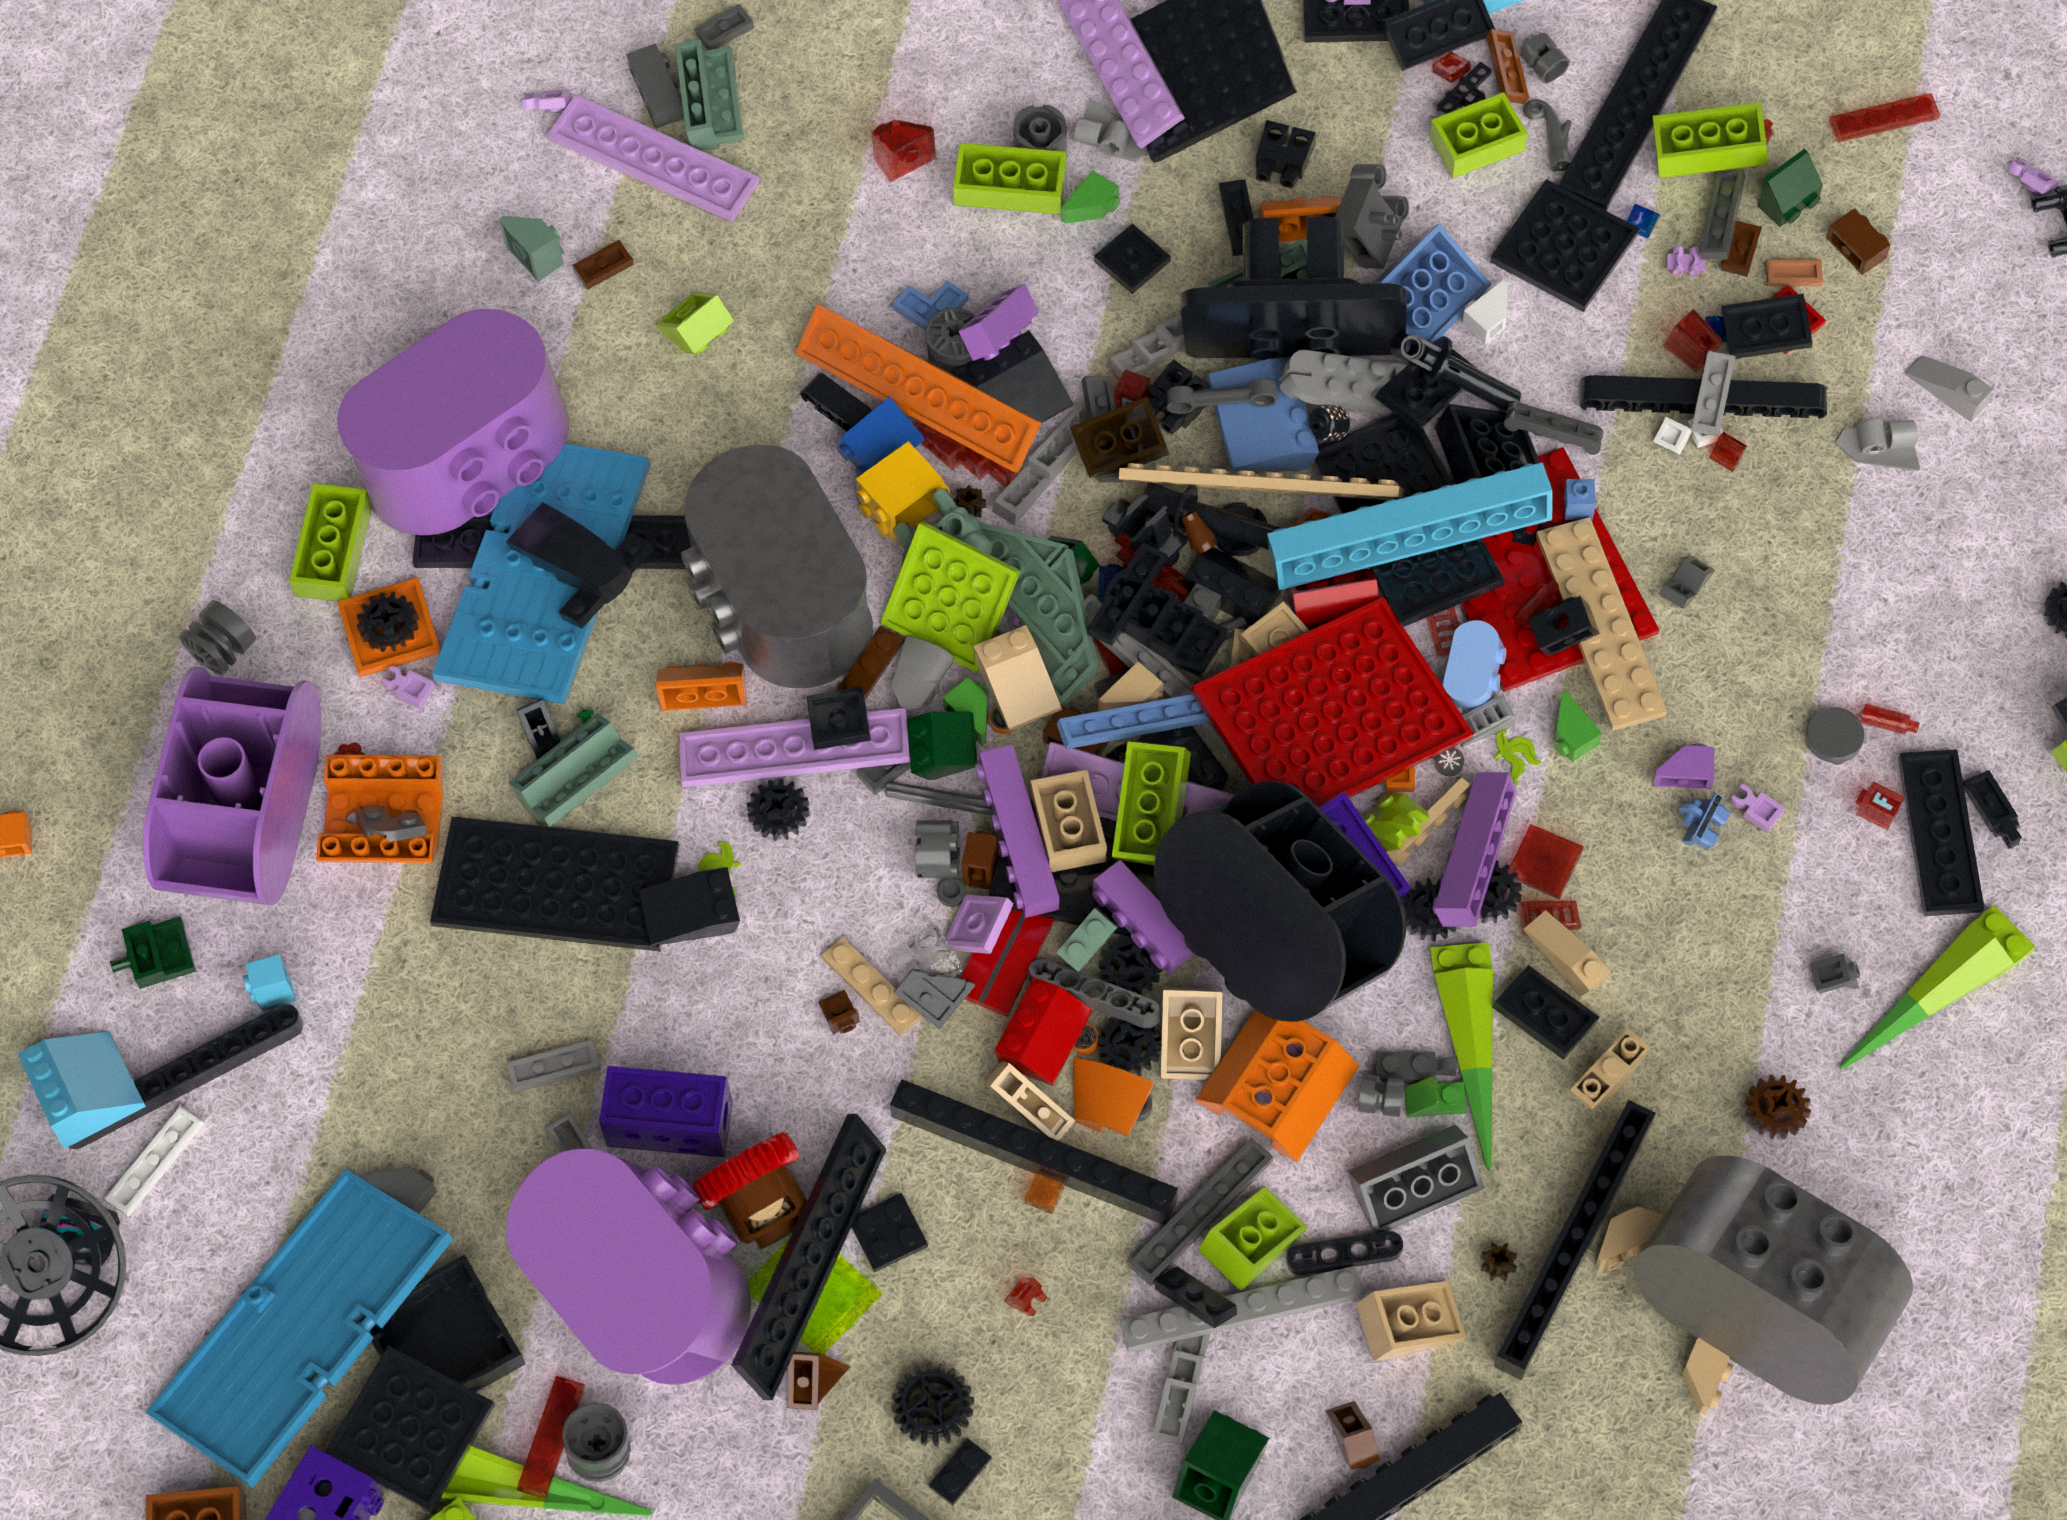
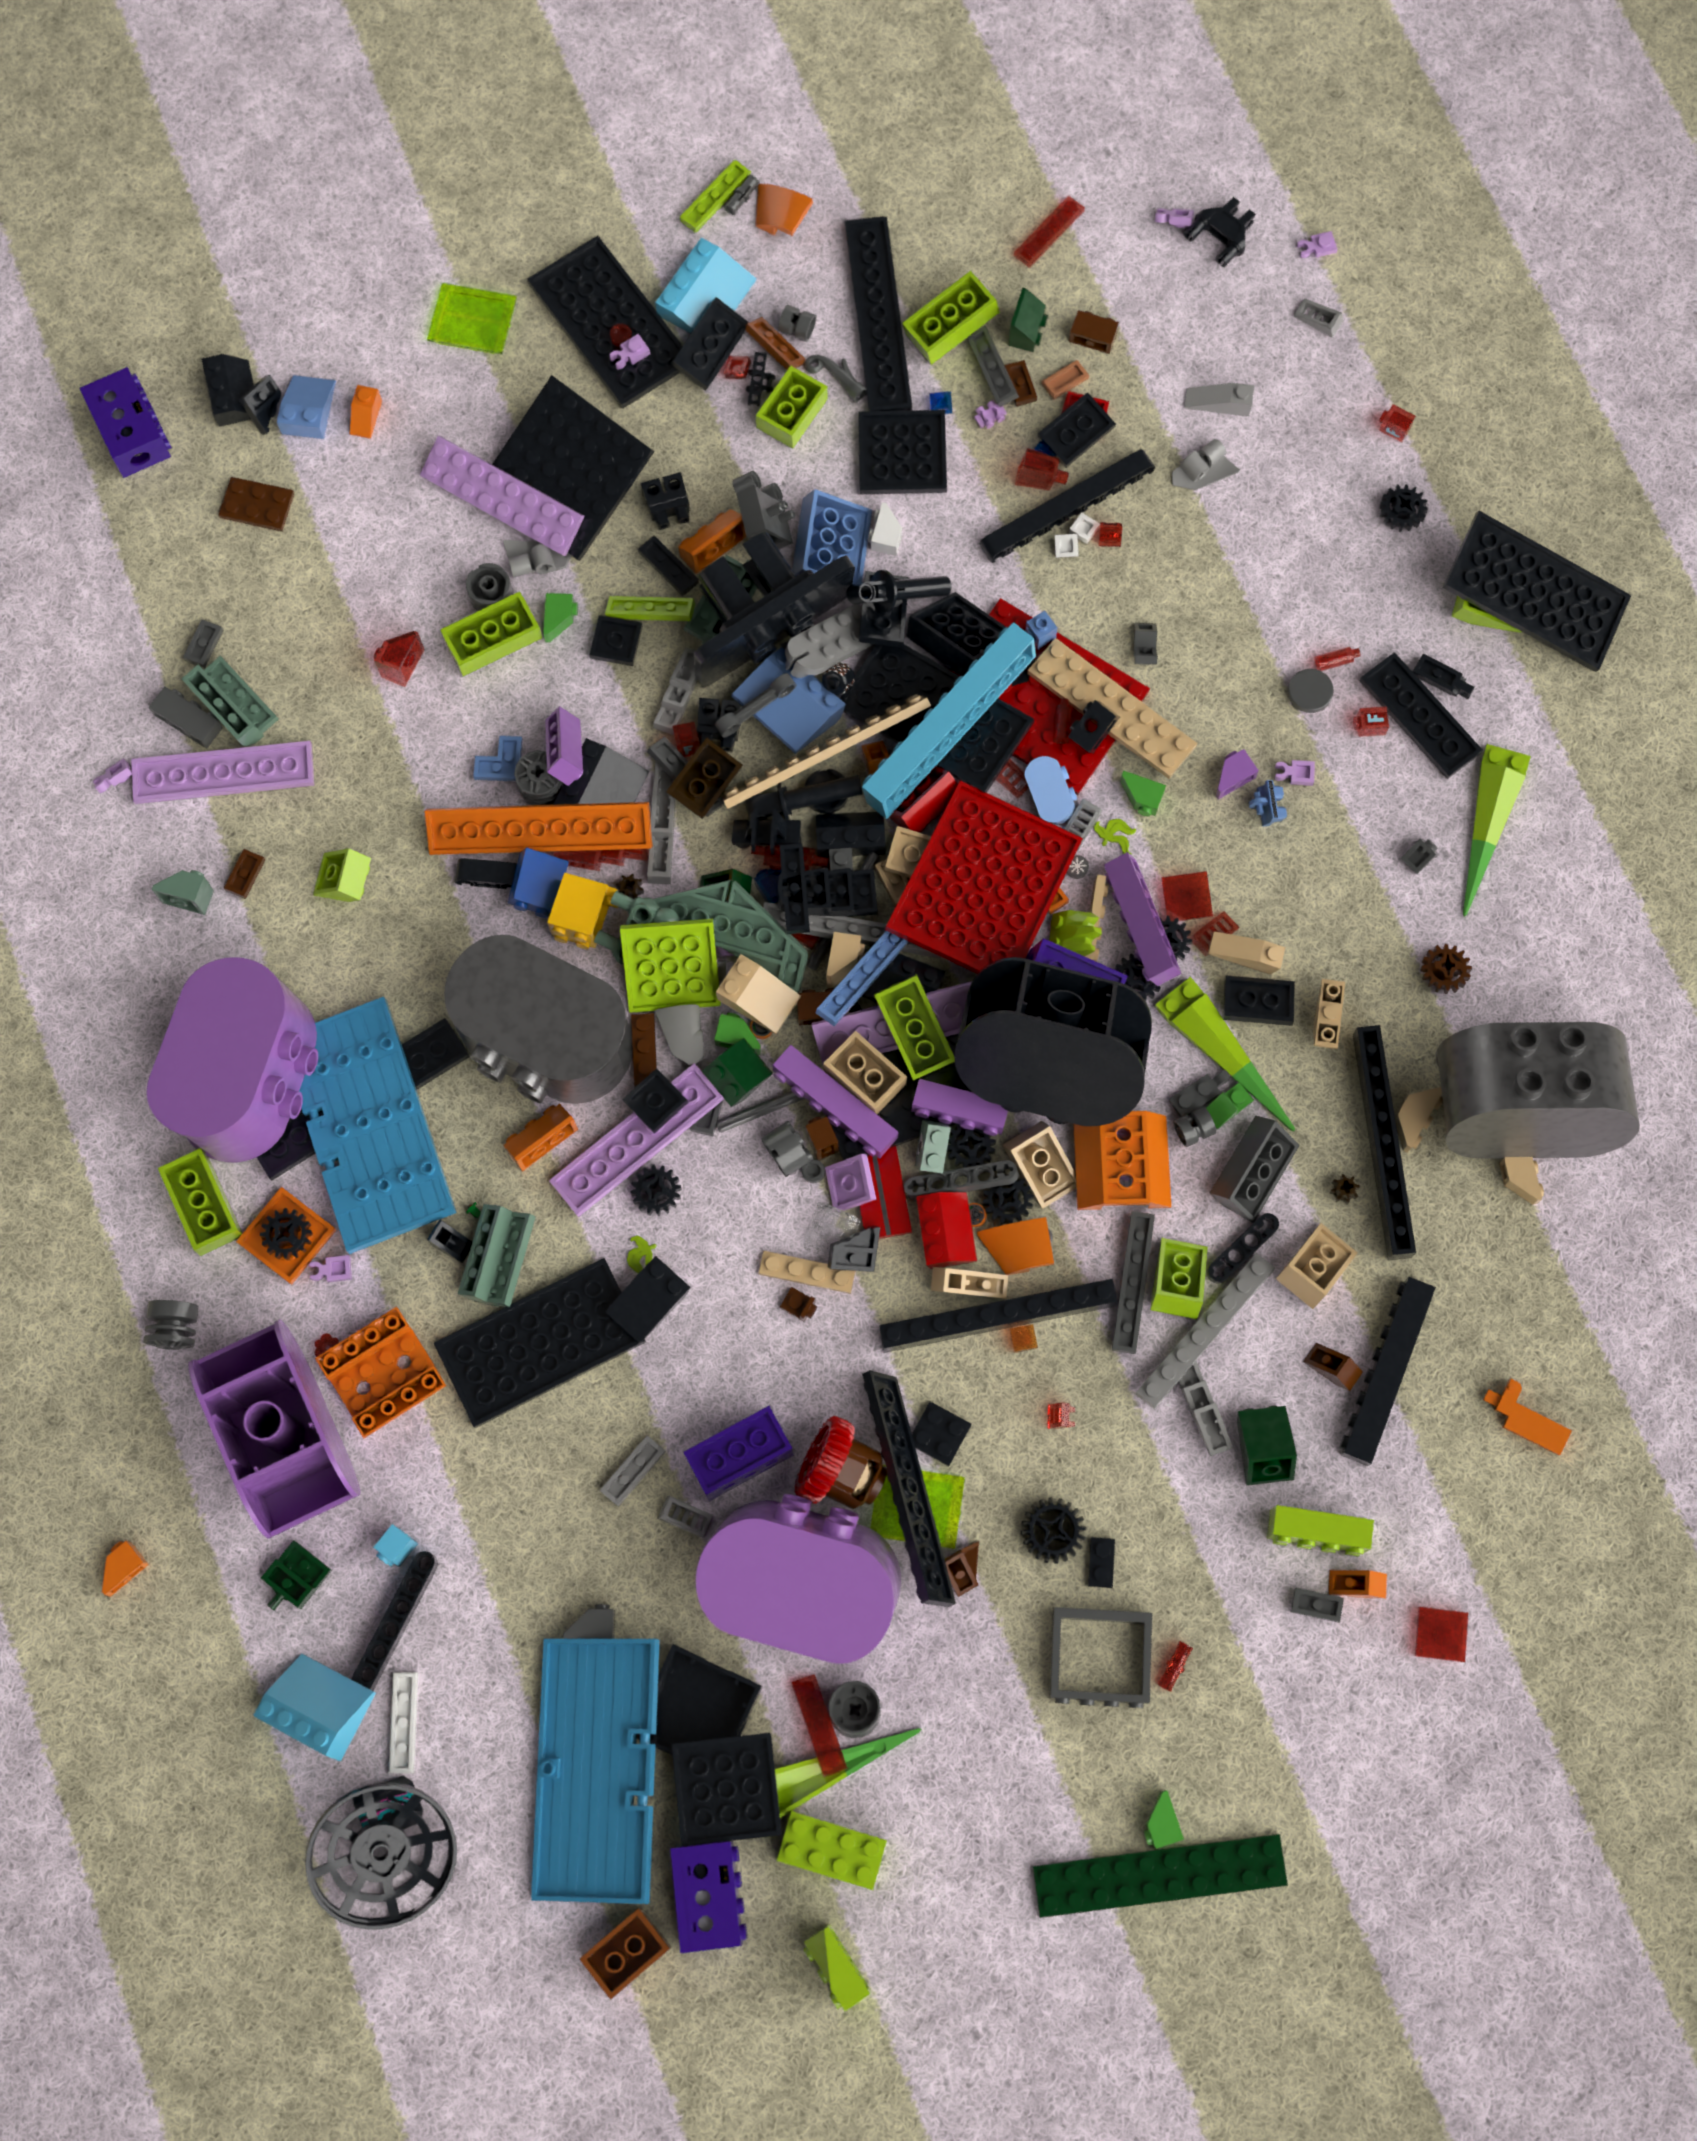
camera: 35 degrees left, 10 degrees up
dark grey plate [356,805,427,842] -> none
black slope [506,502,654,629] -> none
black plate [1154,1266,1238,1329] -> none
reddish brown cone [1181,510,1216,554] -> none
dark grey plate [1504,402,1603,455] -> none
light grey plate [1691,351,1736,437] -> none
none -> lime plate [605,596,696,621]

